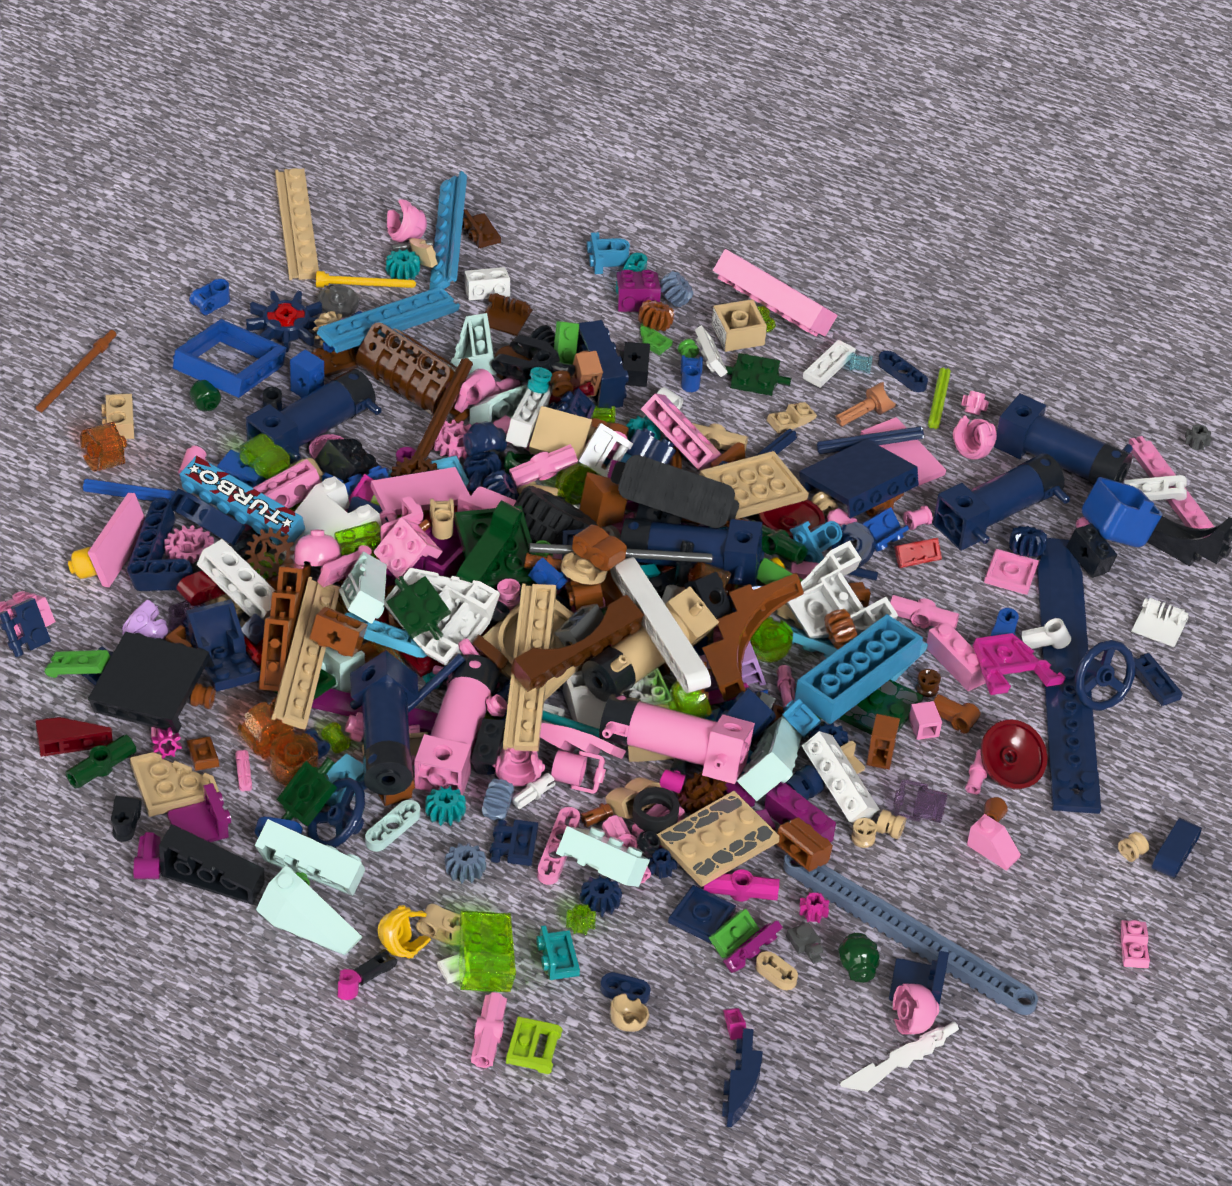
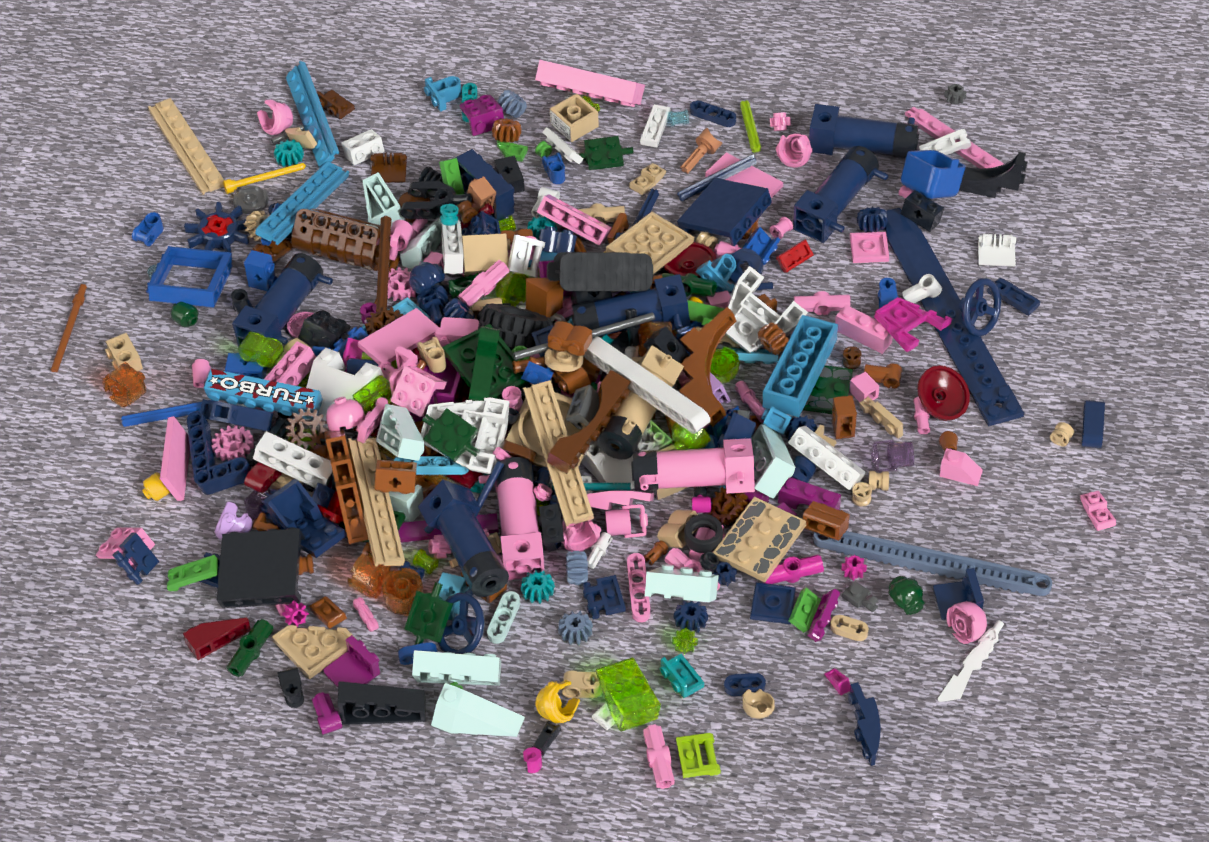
camera: 15 degrees left, 5 degrees up
none -> tan hinge [859,397,903,439]

